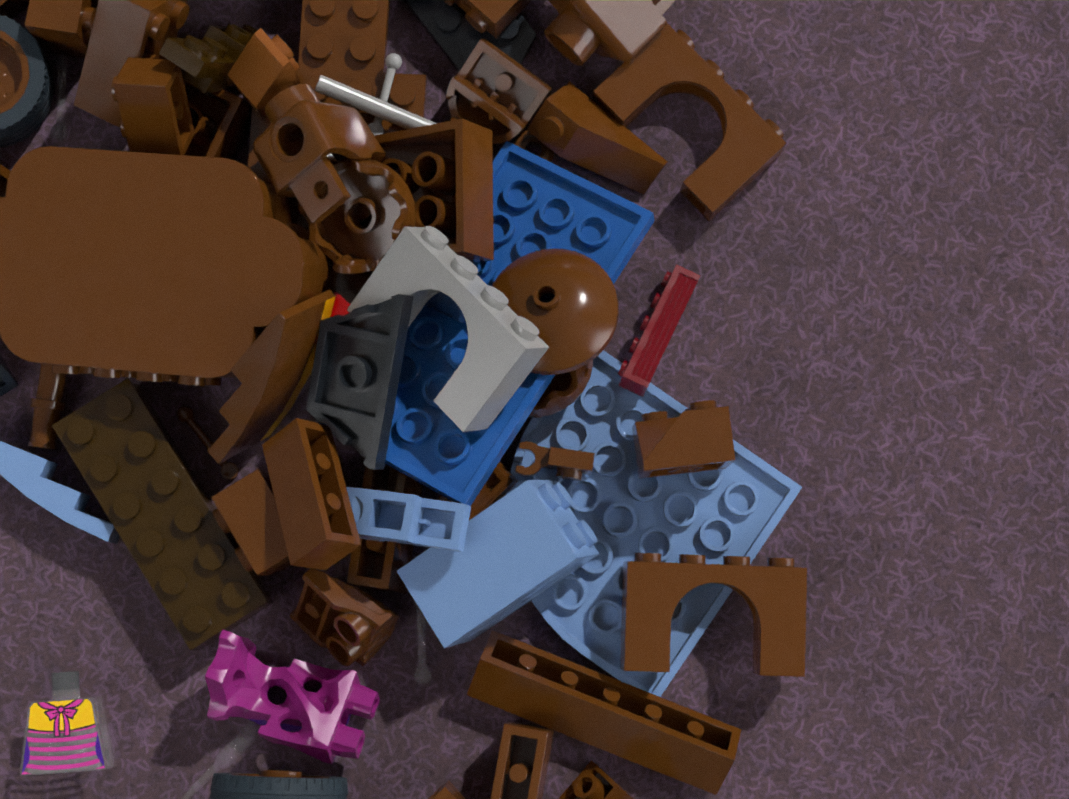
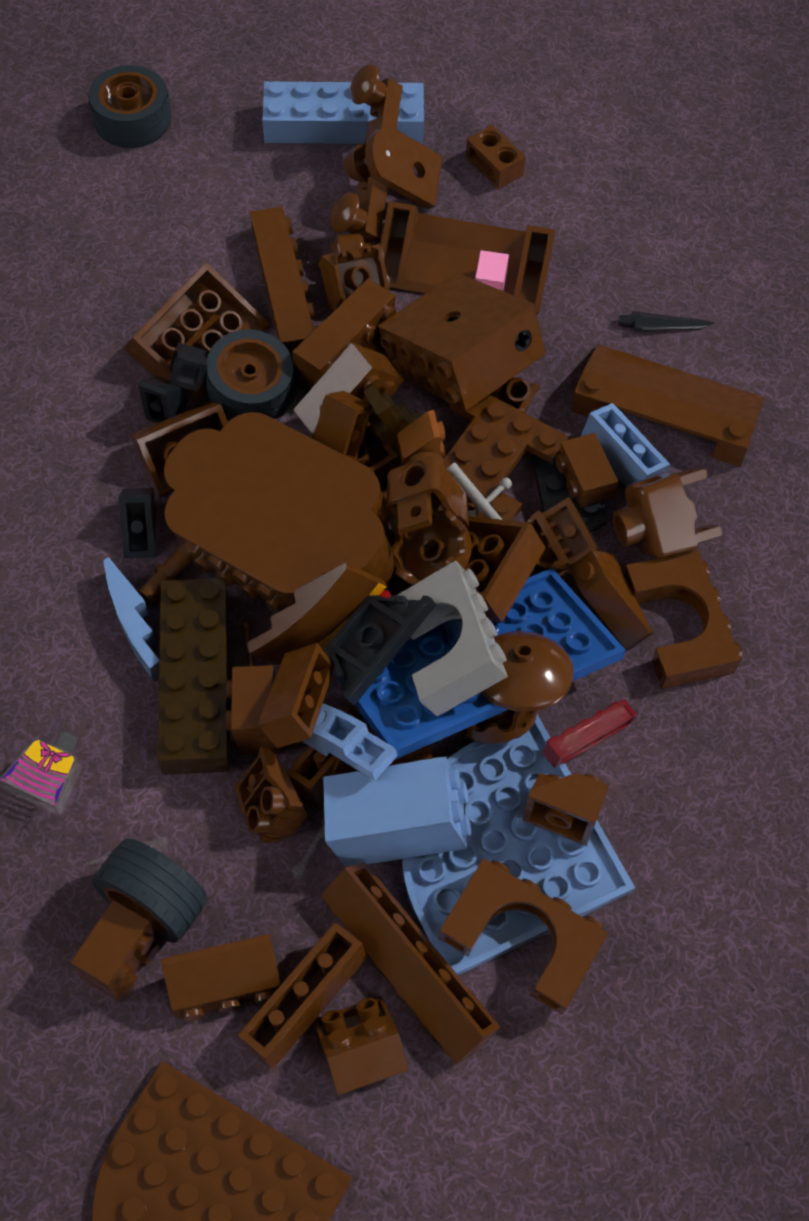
camera: 30 degrees right, 20 degrees down
magenta hips [205,630,380,765] -> none
reddish brown plate [515,441,595,481] -> none

